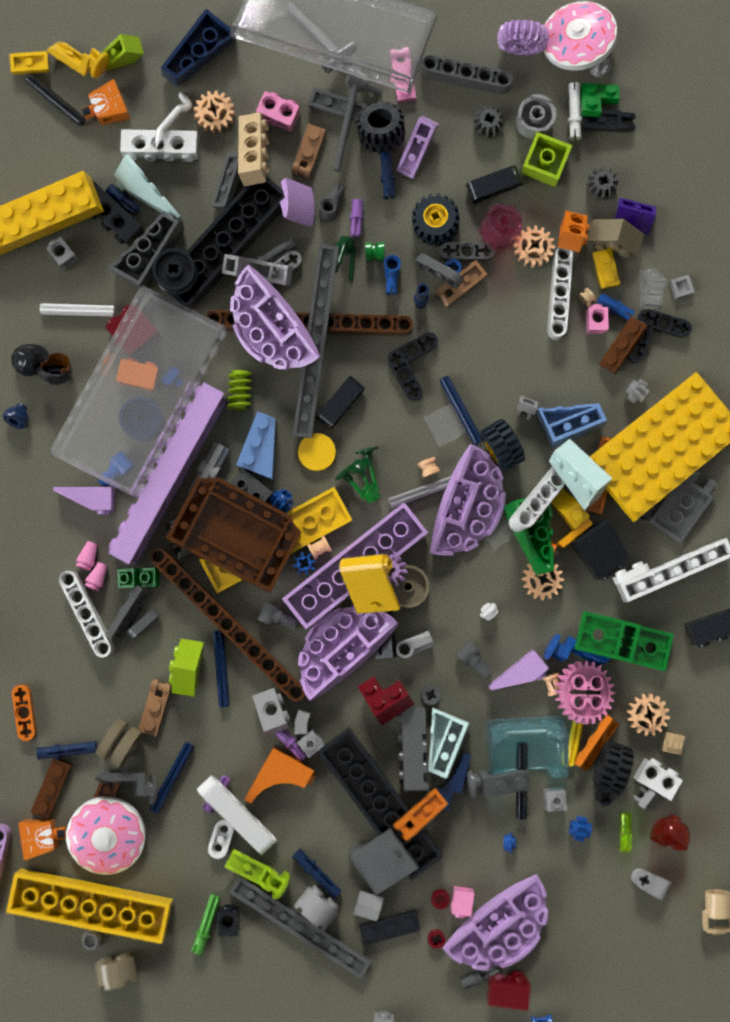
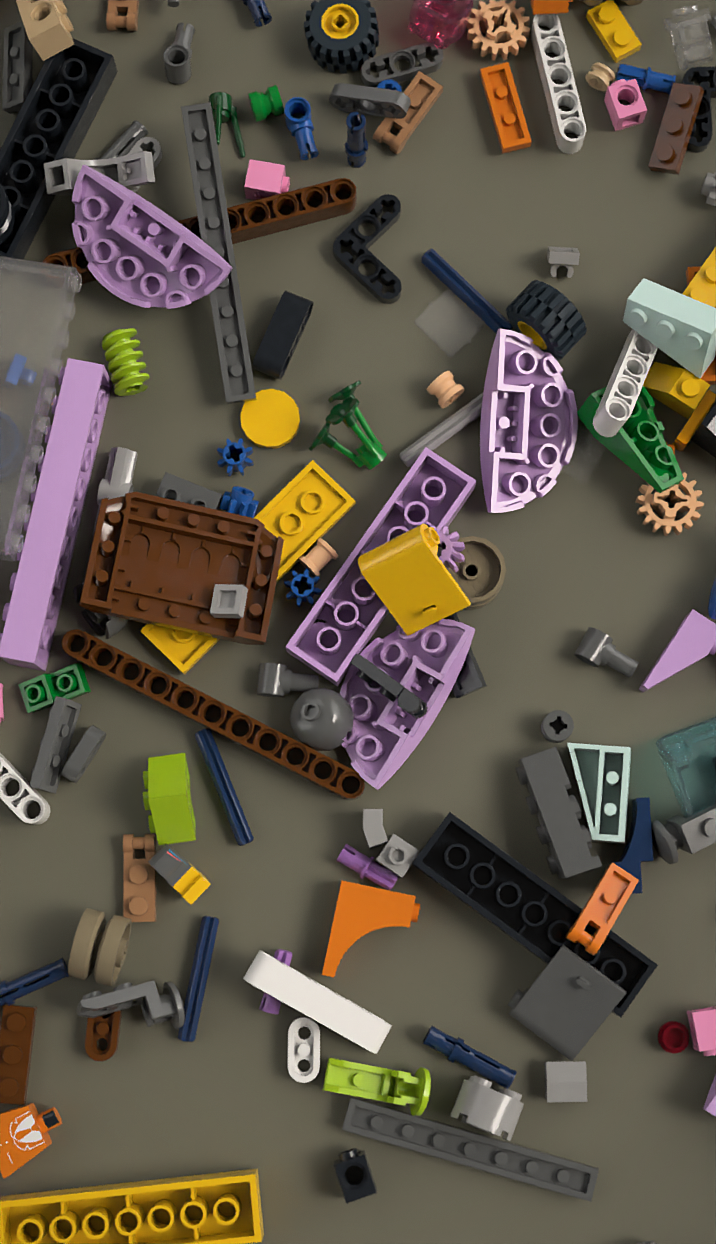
camera: 15 degrees left, 5 degrees down
dish [66,796,146,875] -> none
bright green axle [191,894,220,955] -> none
medium blue wedge [236,411,277,481] -> none
light grey brick [252,688,290,736] -> none
lavender slope [280,178,315,227] -> none
medium lavender axle [349,199,364,238] -> none
dark red brick [358,676,415,725] -> none
black plate [359,909,421,946] -> none
light grey piece [395,630,434,658] -> none
dark red bush [427,929,446,949] -> none
white plate [480,603,498,621] -> none
medium blue wedge [536,403,607,448] -> none
none -> leg [148,843,211,905]
none -> light grey tile [210,584,248,618]
none -> blue gear [217,438,254,476]
none -> bright pink brick [244,159,290,200]
none -> dark grey cylinder [290,688,354,751]
none -> black hinge [350,654,428,718]
none -> orange plate [480,62,532,154]

